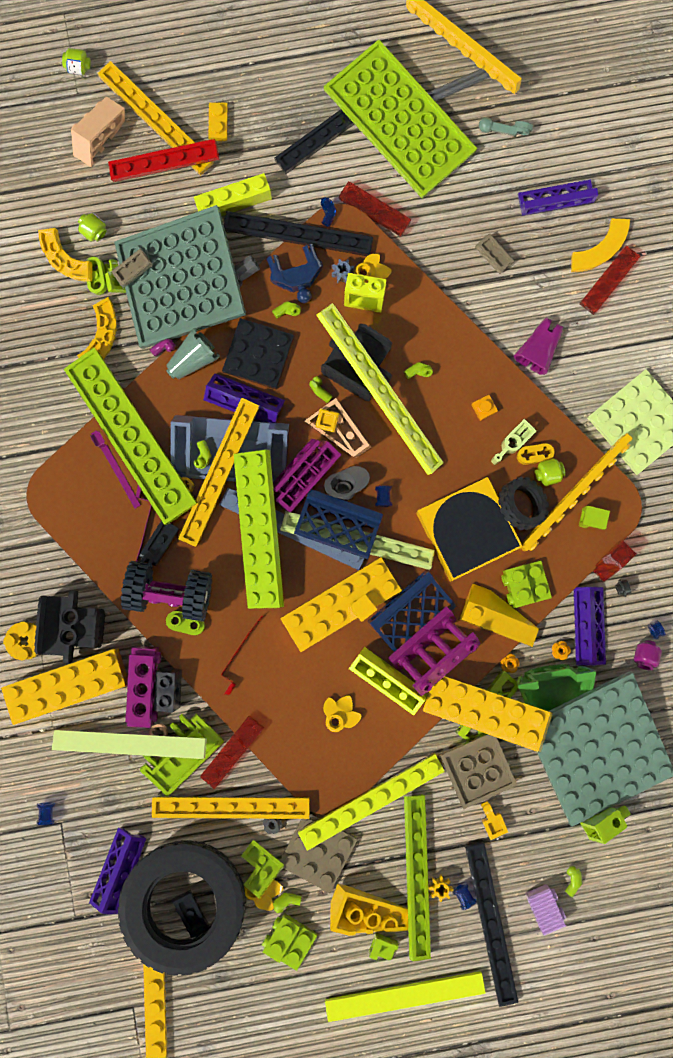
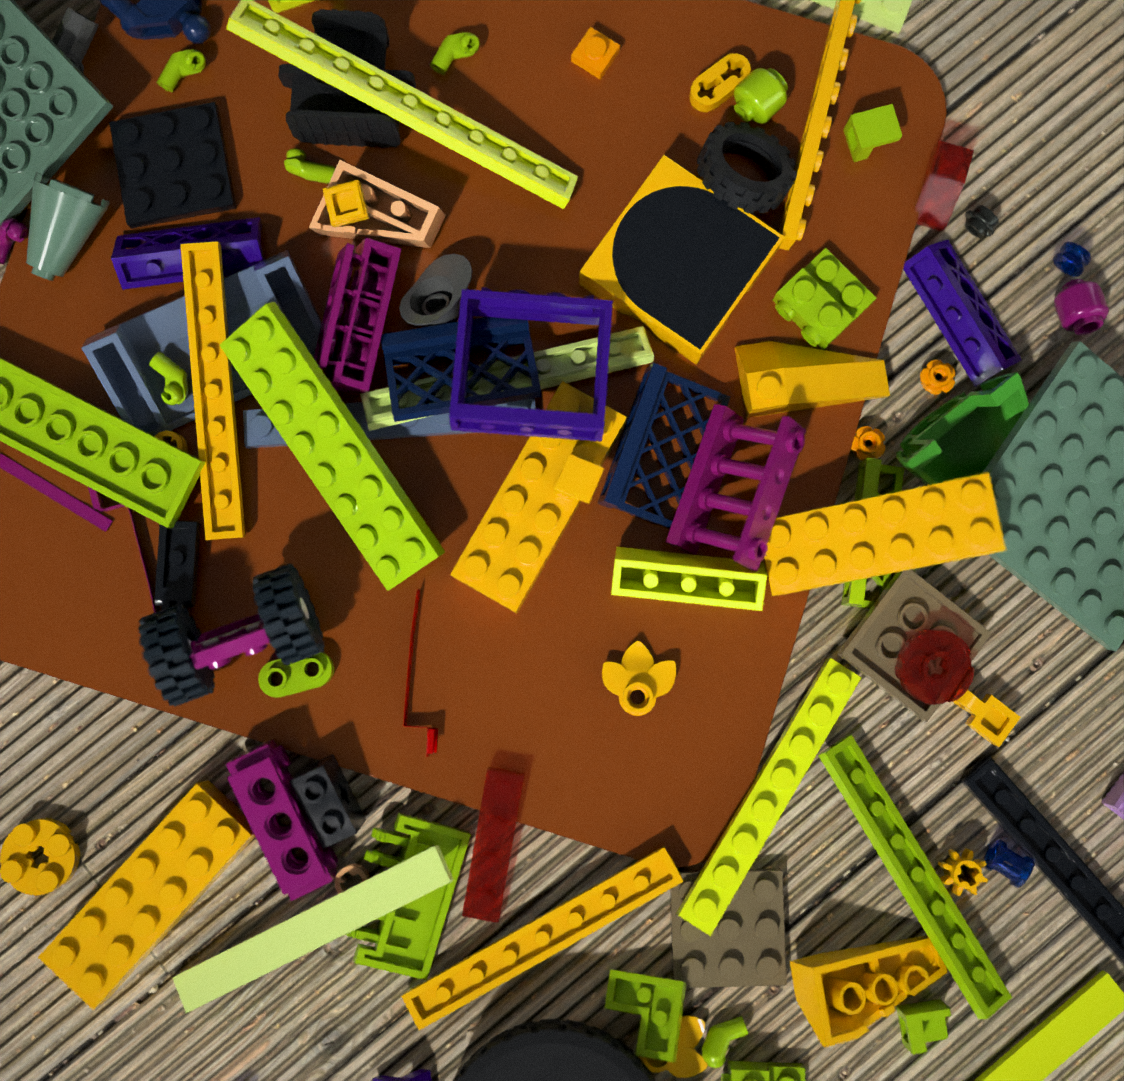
camera: 30 degrees left, 0 degrees up
black piece [34,590,105,663] -> none
dark grey plate [263,819,282,834] -> none
clear blue bush [375,486,393,507] -> none
yellowish green piece [491,419,537,465] -> none
none -> dark purple window [449,287,613,442]
none -> clear red plate [895,629,974,705]

